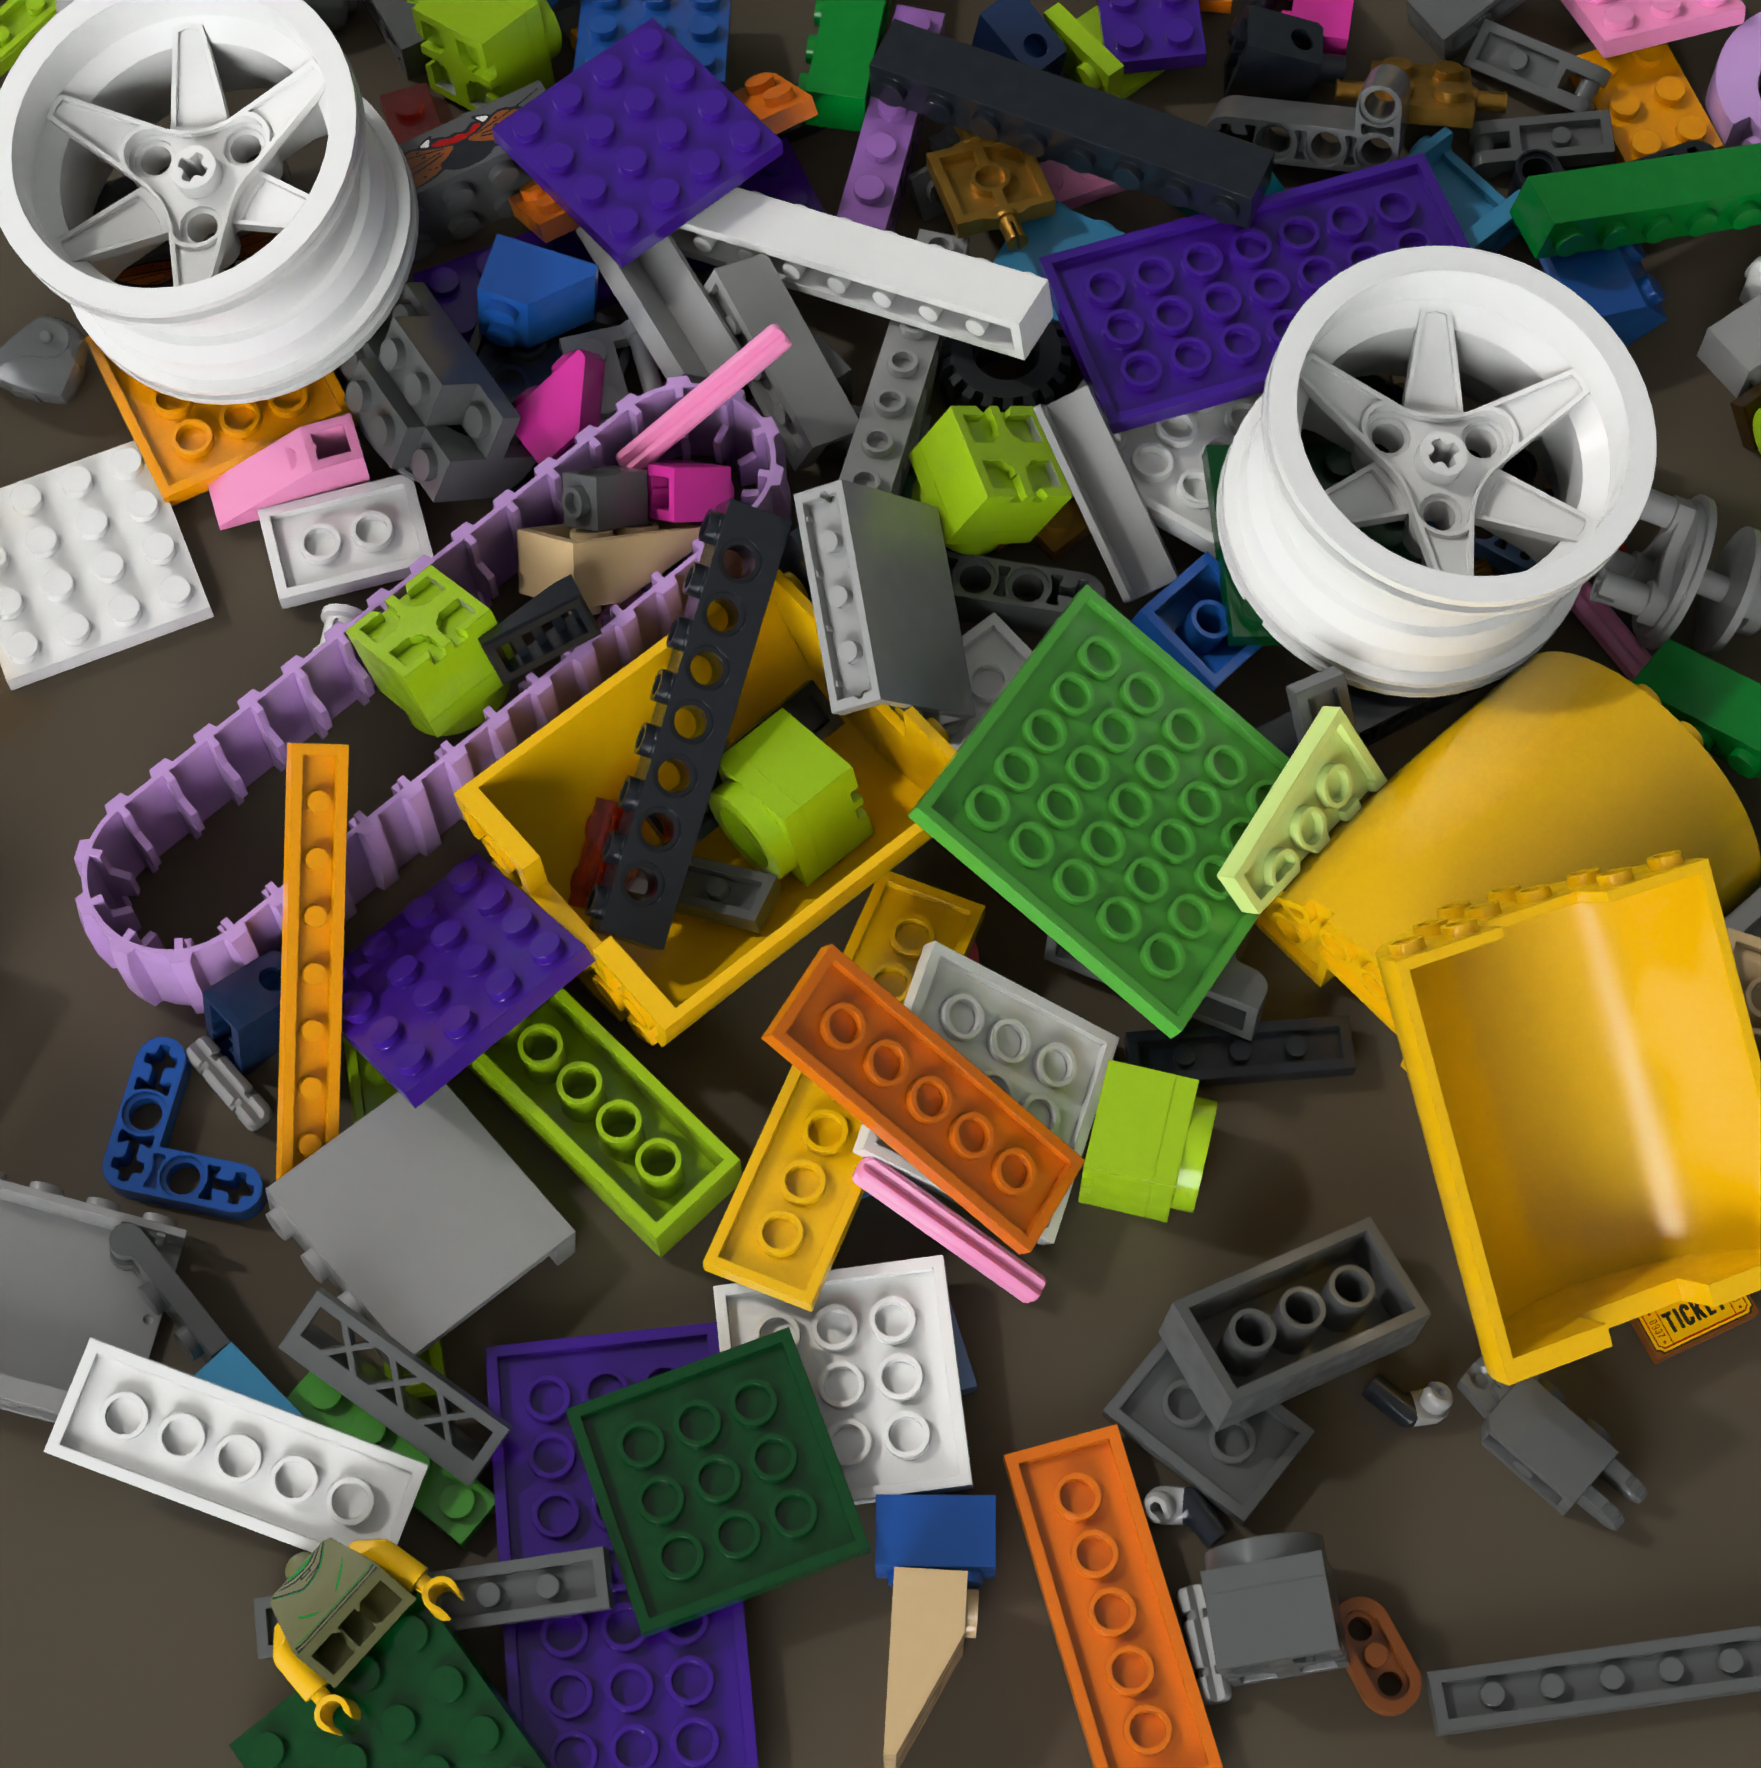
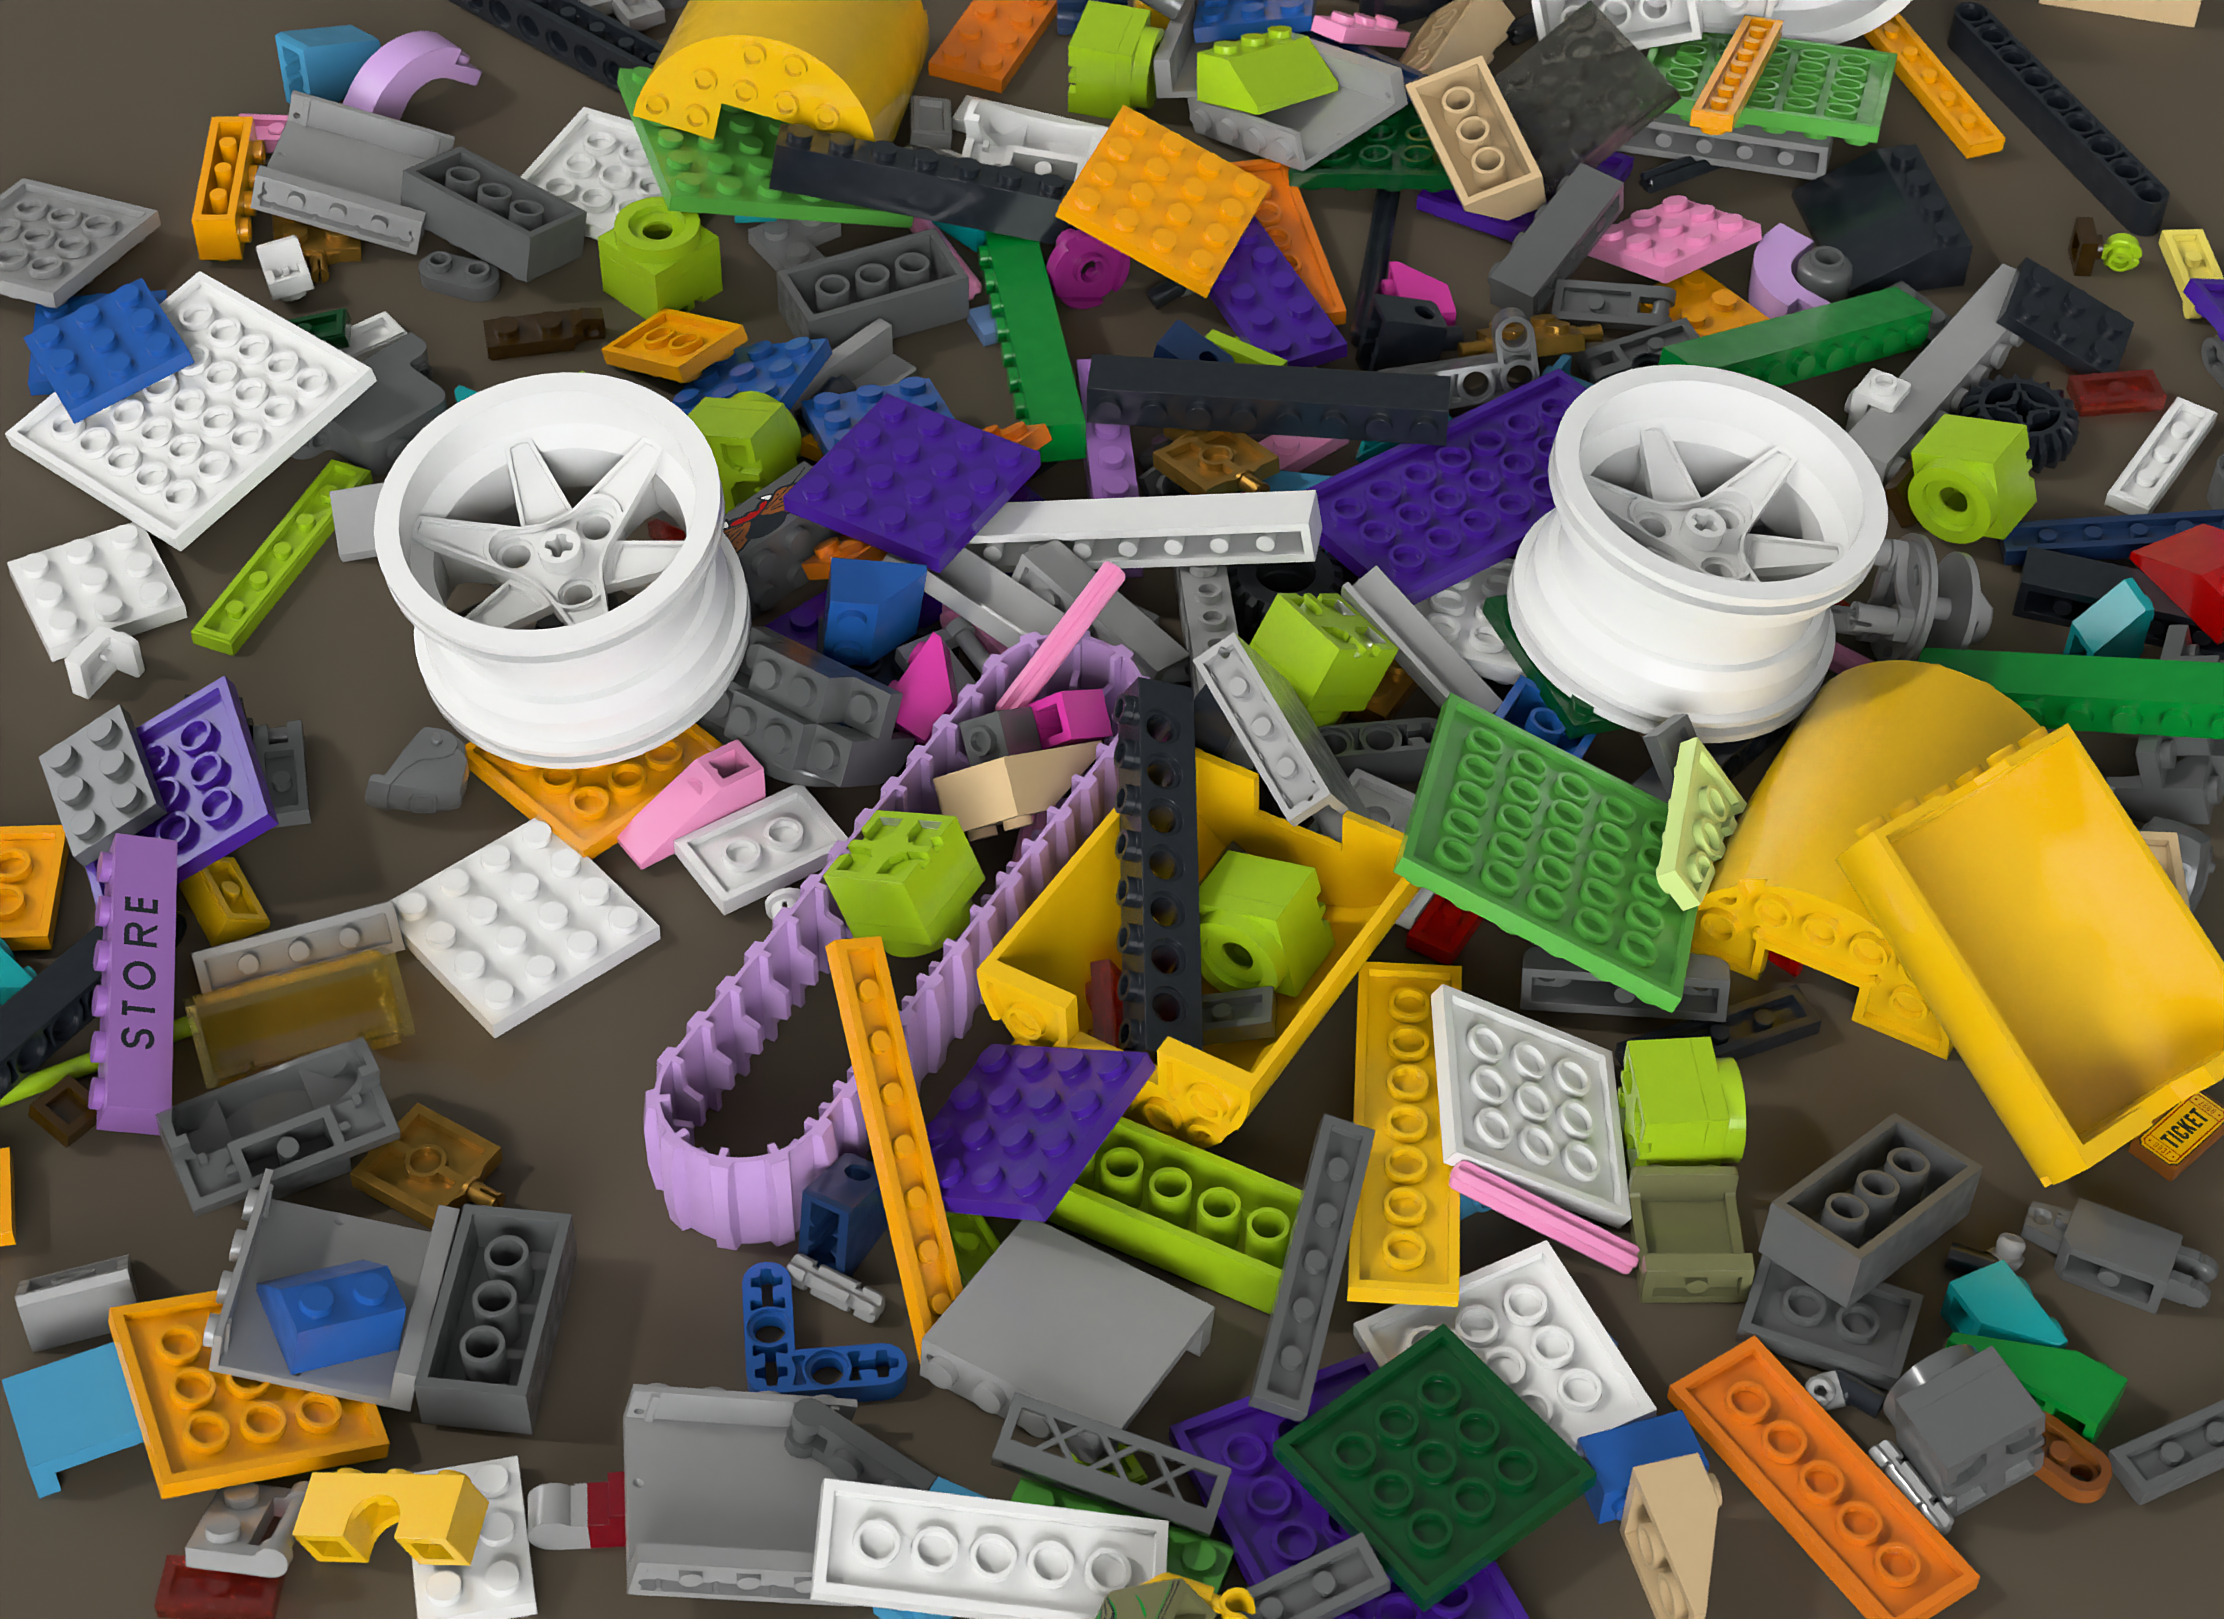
camera: 20 degrees left, 20 degrees down
black slope [478,574,602,685] -> none
orange plate [761,944,1085,1255] -> none
none -> dark grey plate [1248,1113,1376,1423]
none -> olive panel [1628,1164,1755,1303]
none -> teal slope [1940,1259,2068,1349]
none -> green slope [1945,1332,2128,1445]

